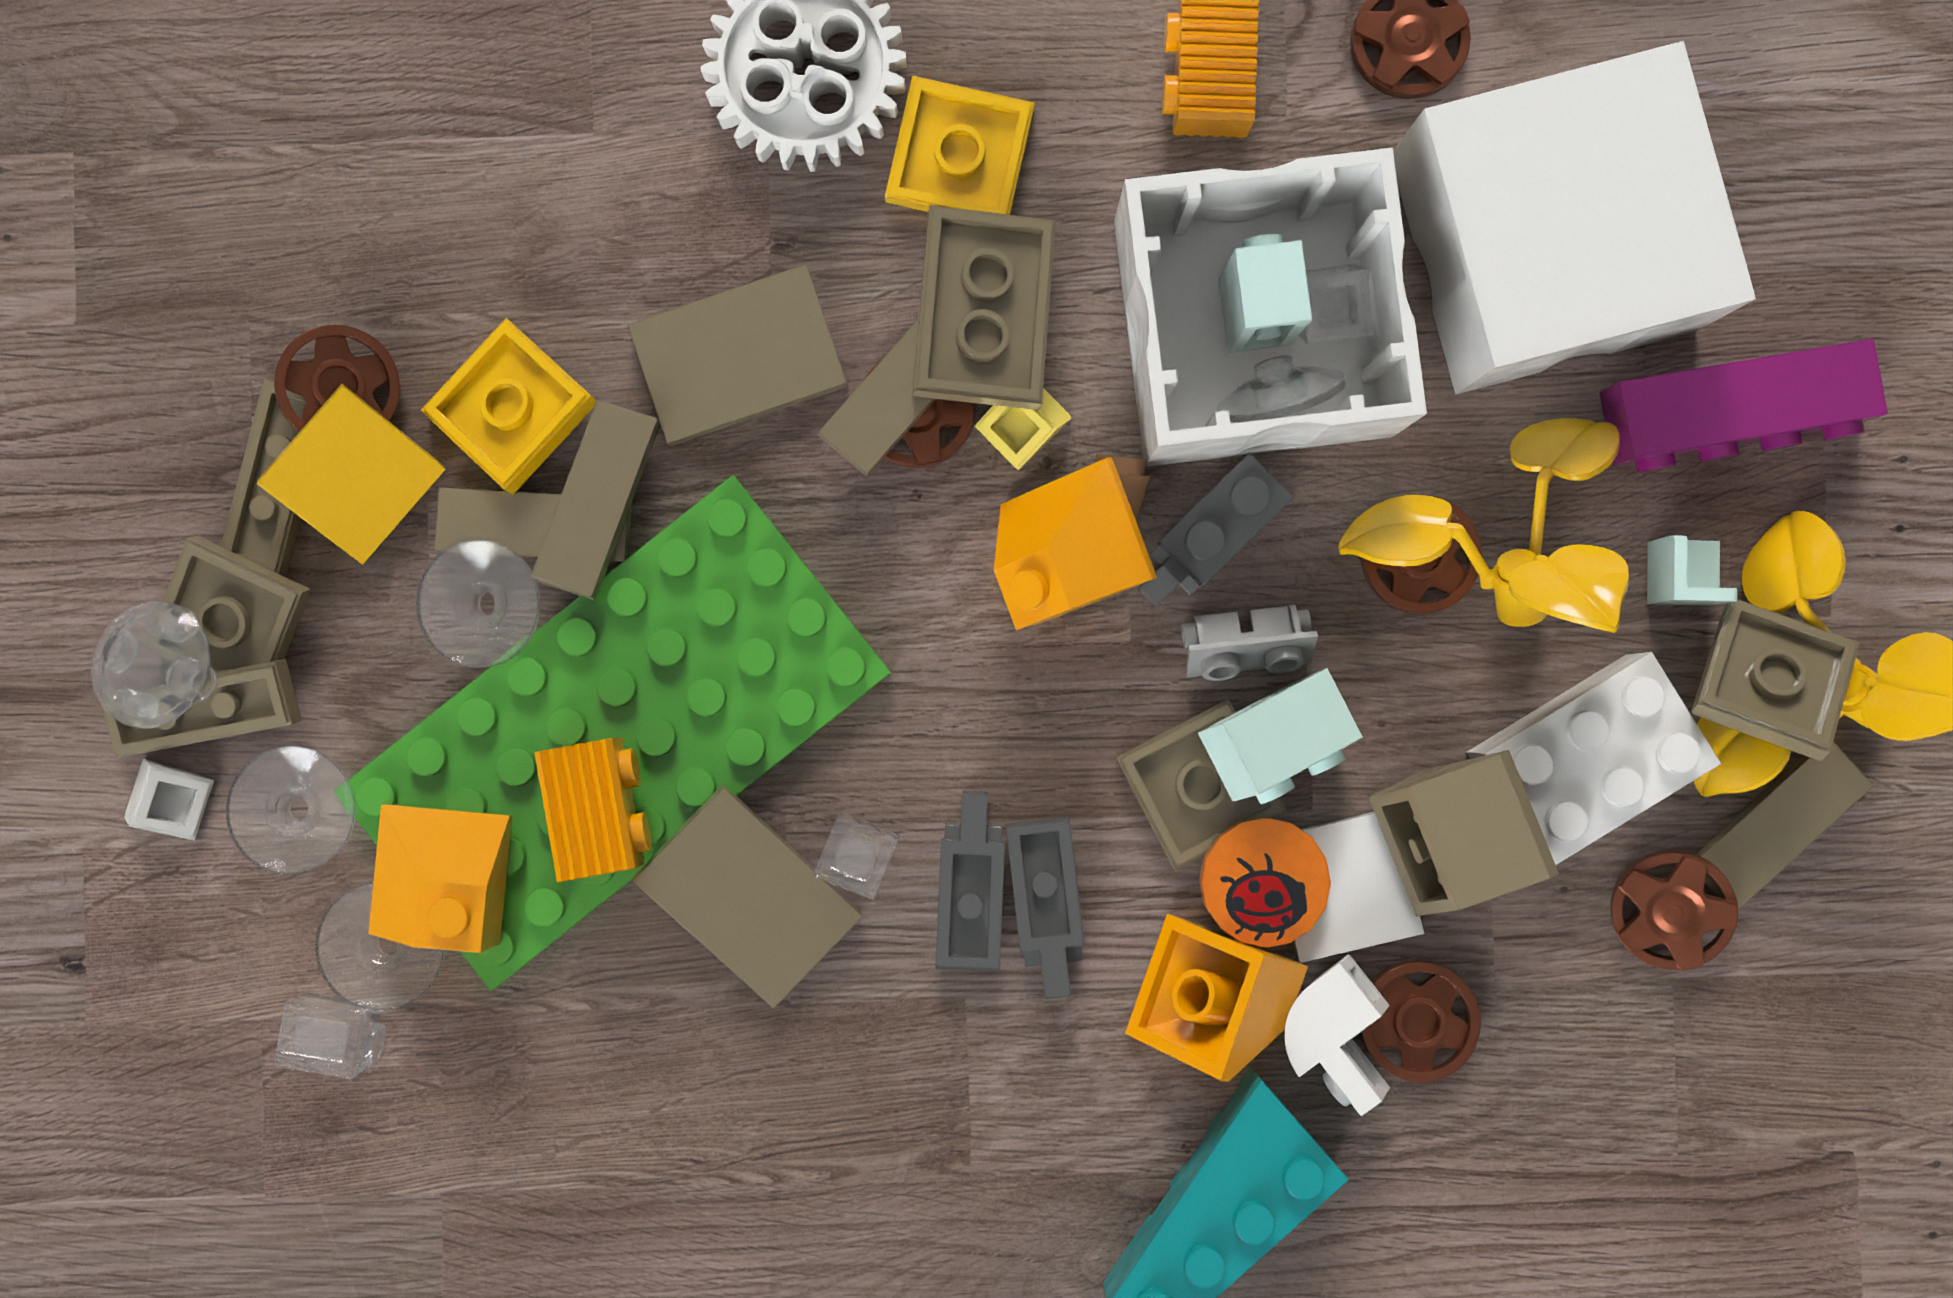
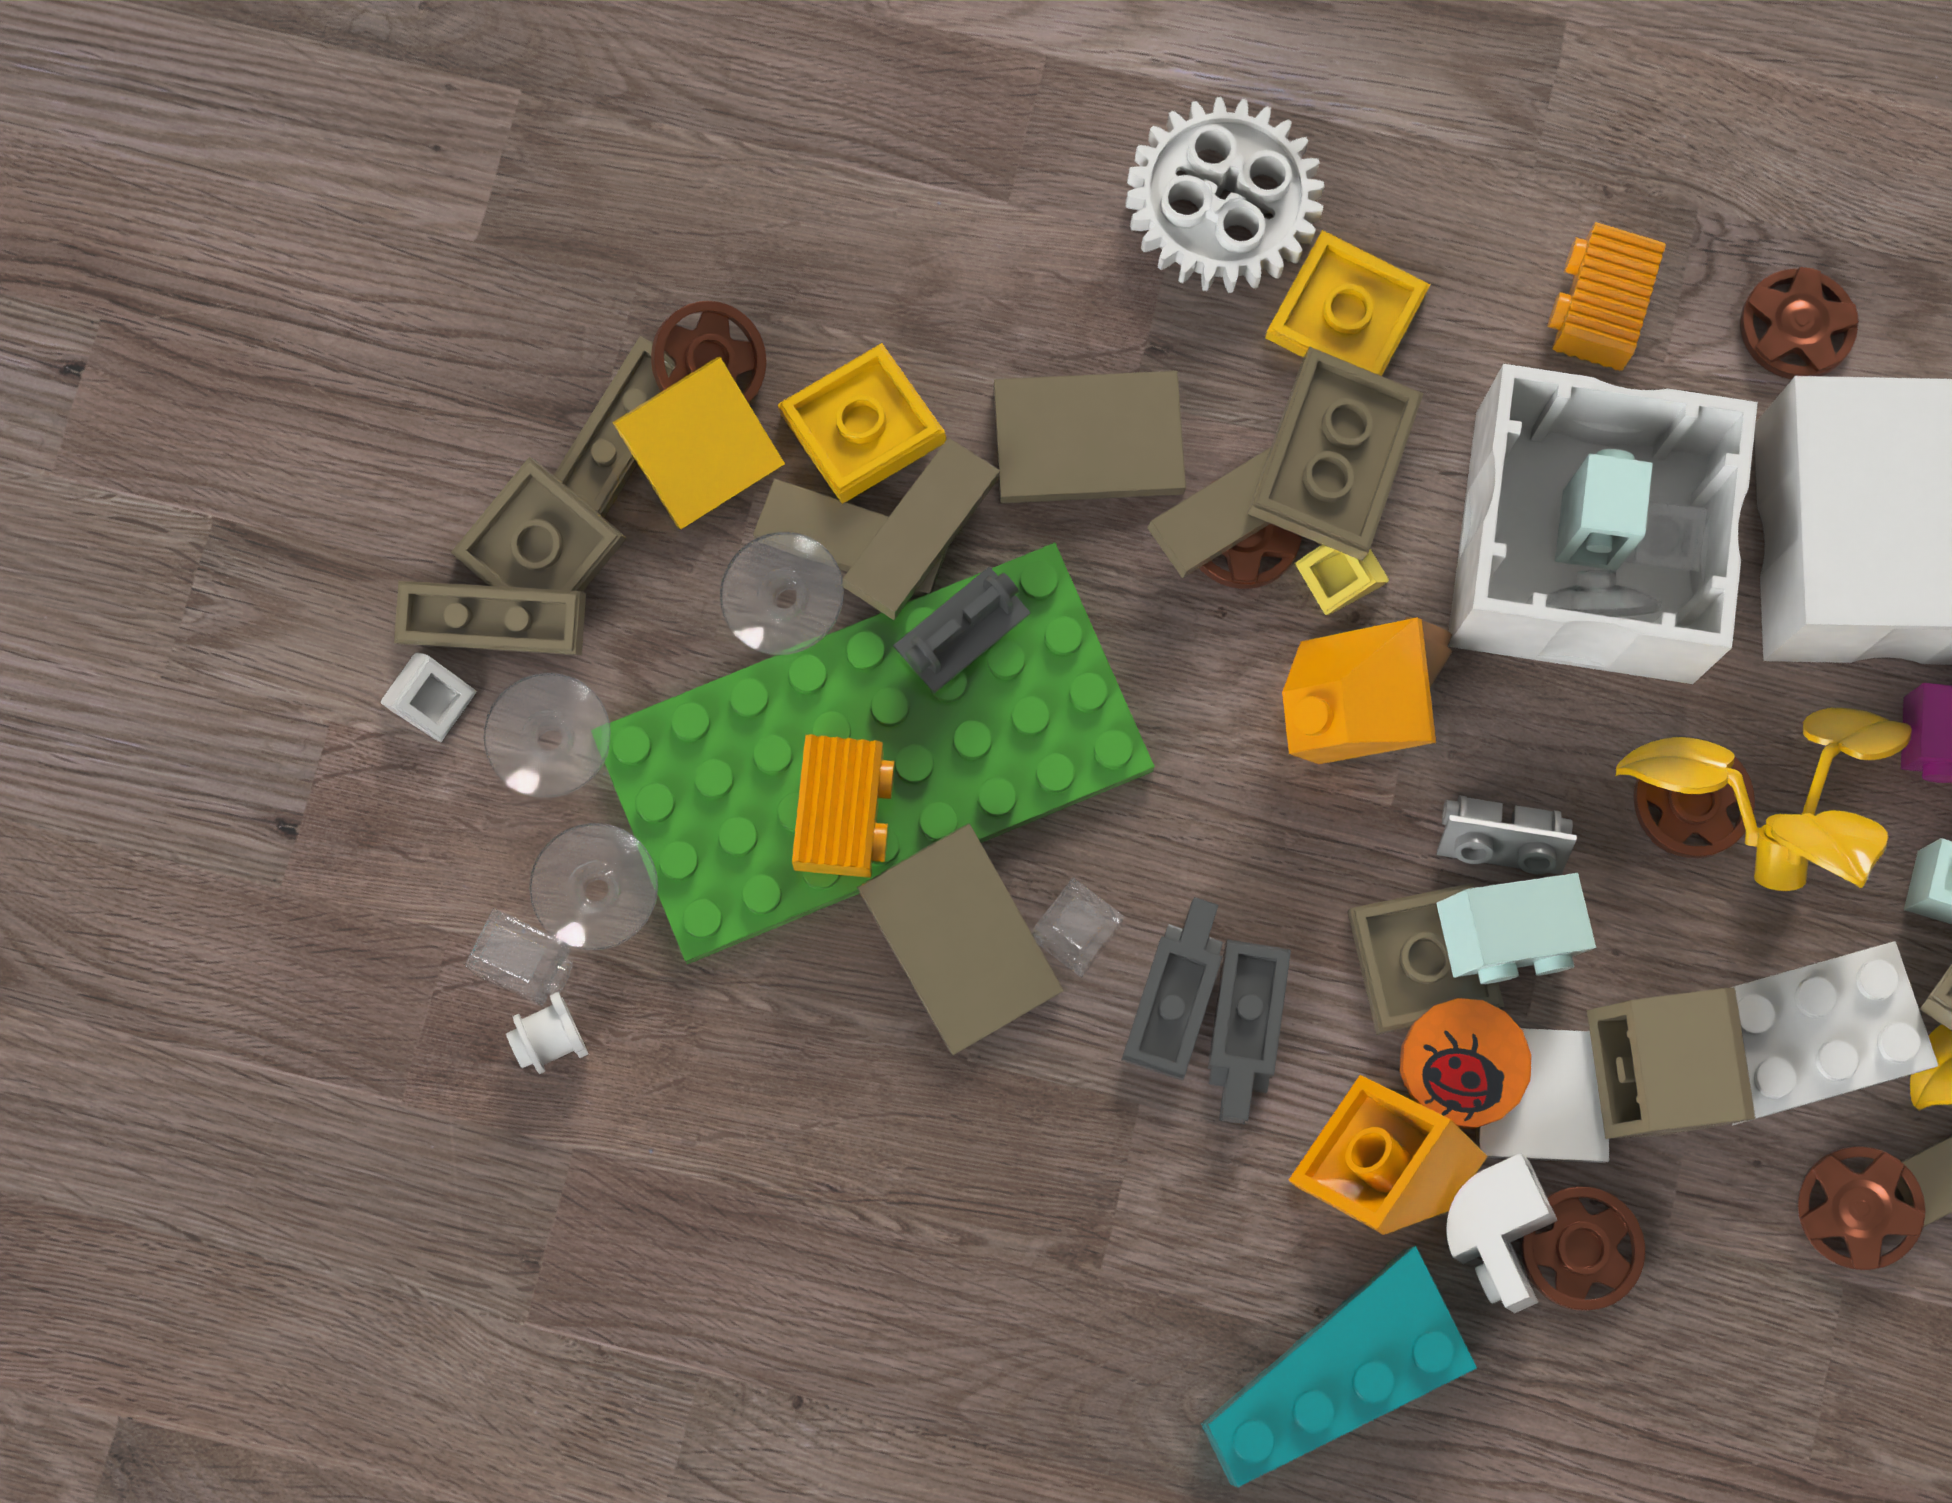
camera: 10 degrees right, 10 degrees down
clear dish [91,601,217,729] -> none
light orange slope [368,804,513,953] -> none
dark grey hinge [1137,453,1294,607] -> none
none -> white brick [506,992,588,1074]
none -> dark grey hinge [893,566,1031,694]

